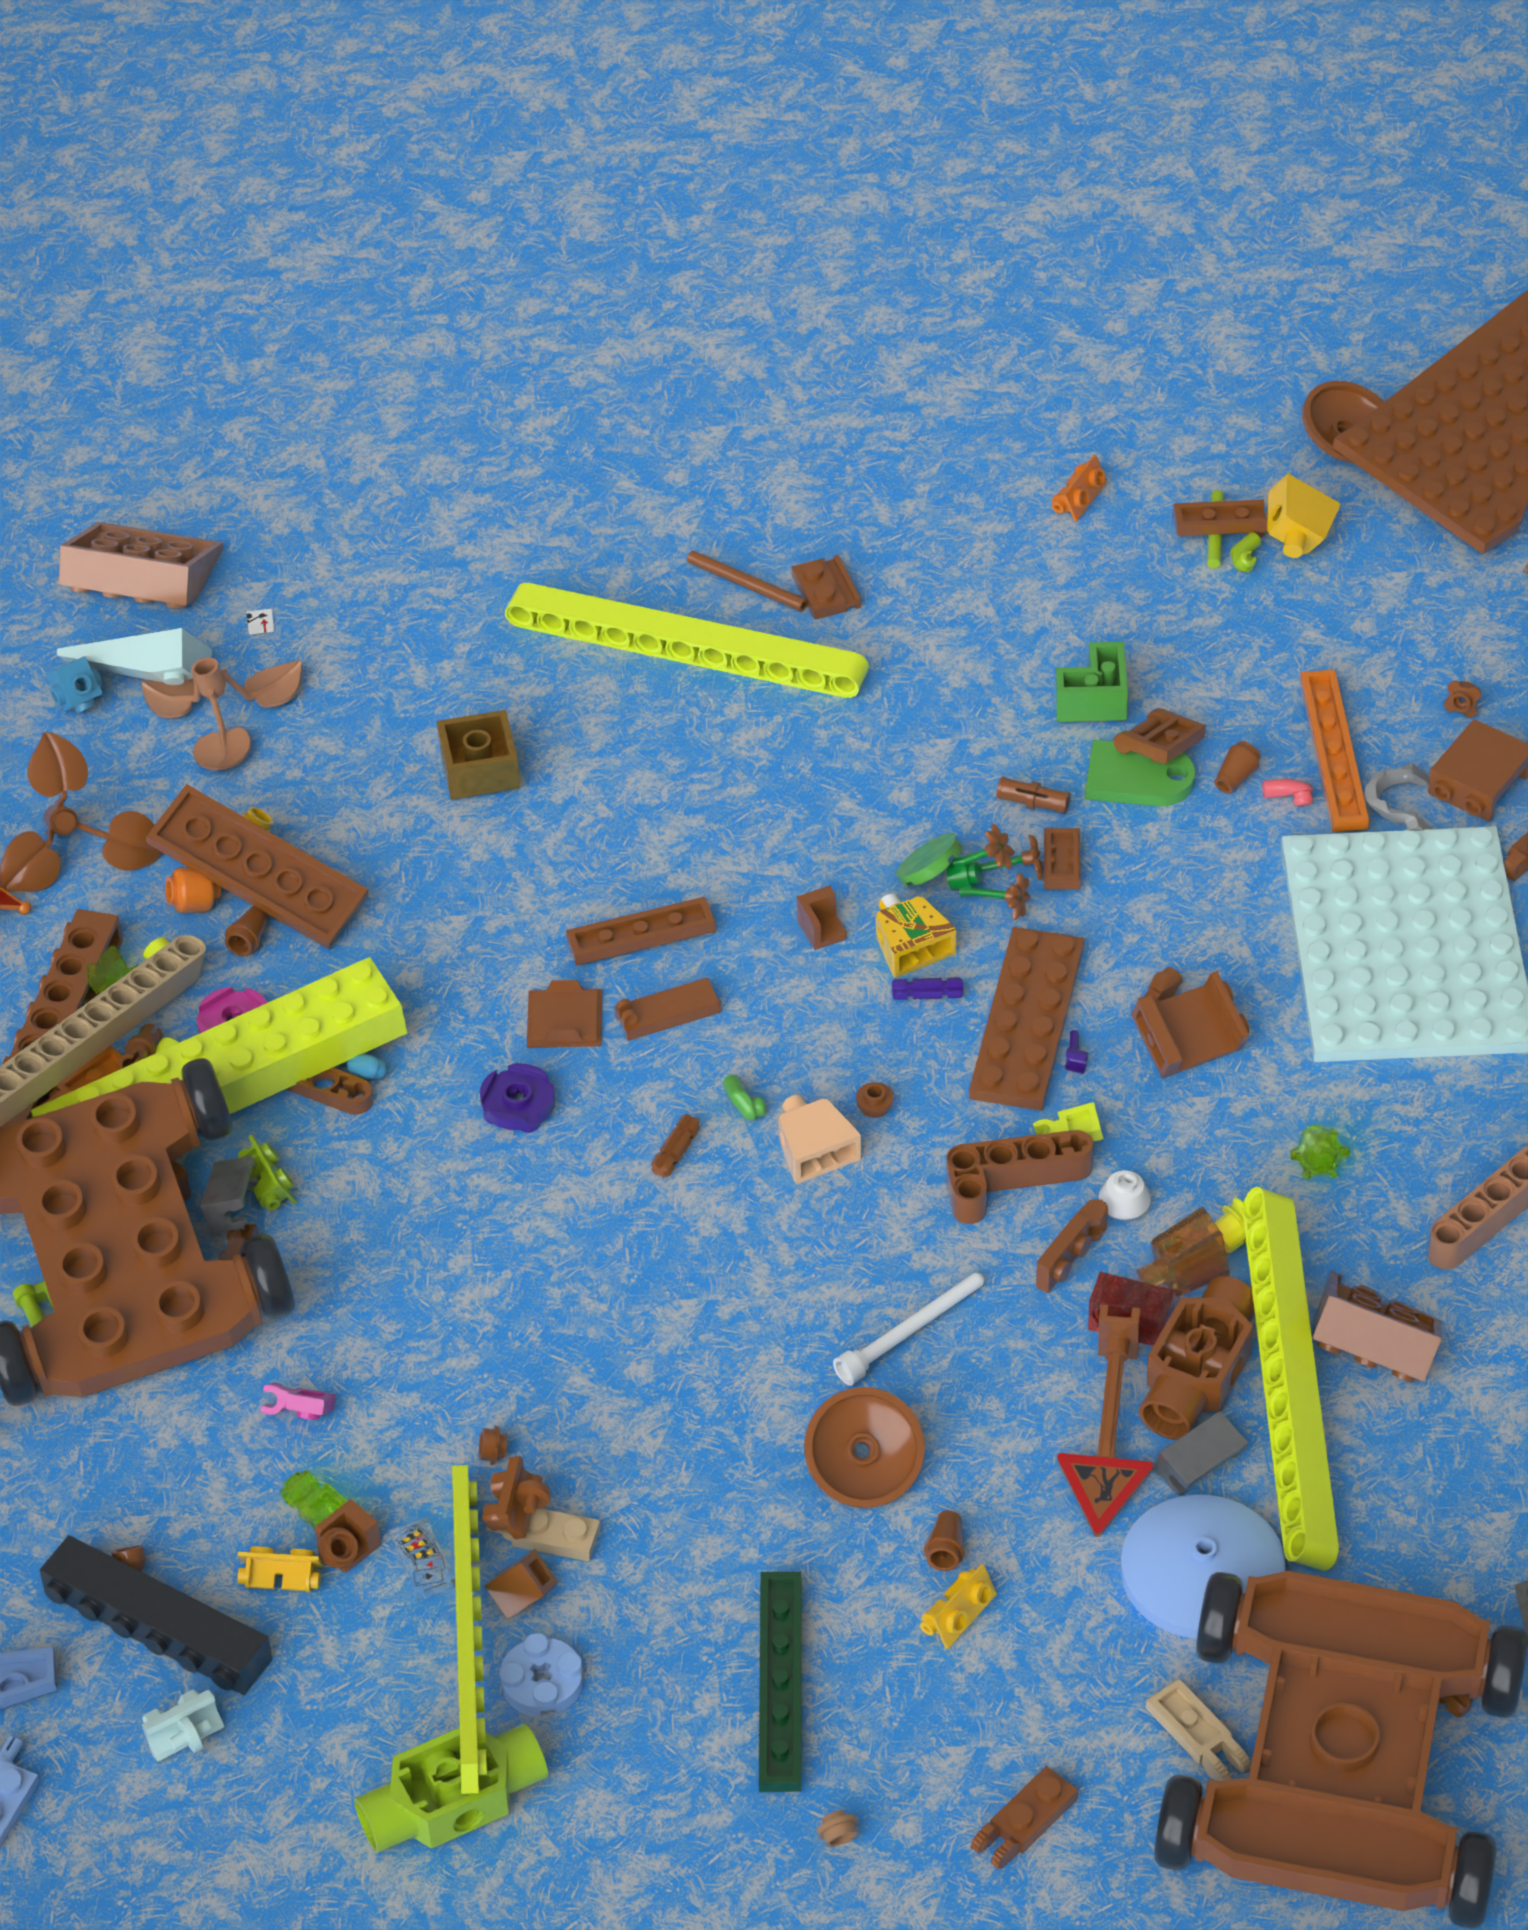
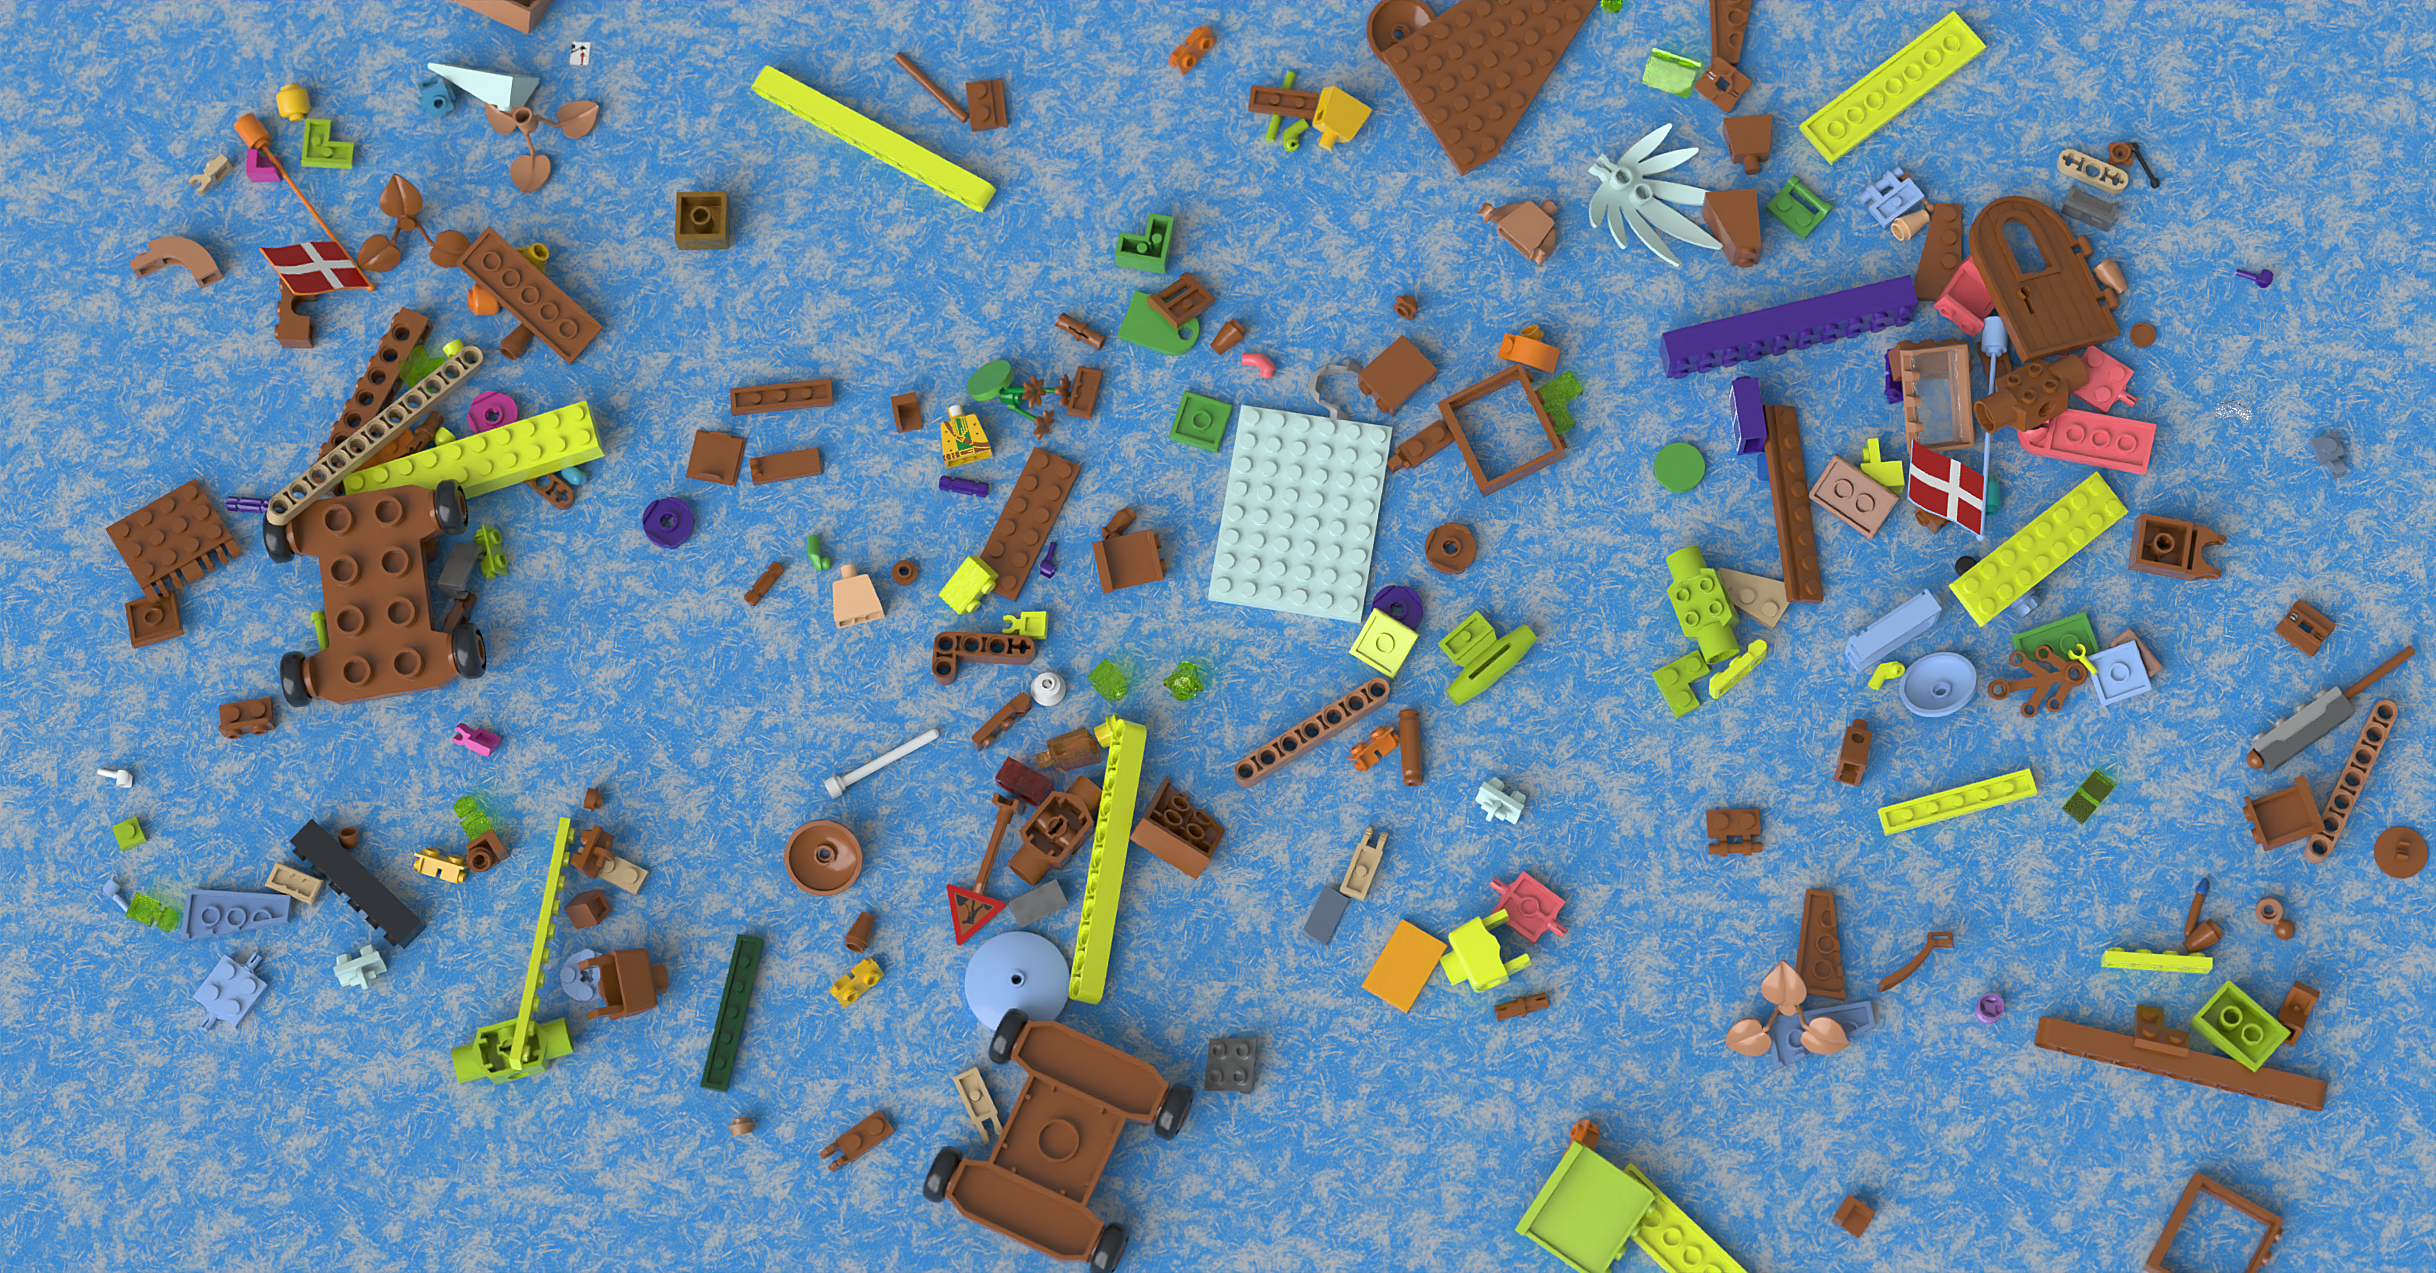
camera: 15 degrees right, 25 degrees up
clear tile [389,1517,455,1601] -> none
orange plate [1300,670,1369,832] -> none
none -> tan plate [265,862,325,906]
none -> dark orange piece [578,948,669,1020]
none -> neon yellow brick [938,555,999,615]
none -> clear neon green brick [1088,659,1129,704]
none -> bright green tile [1169,391,1233,454]

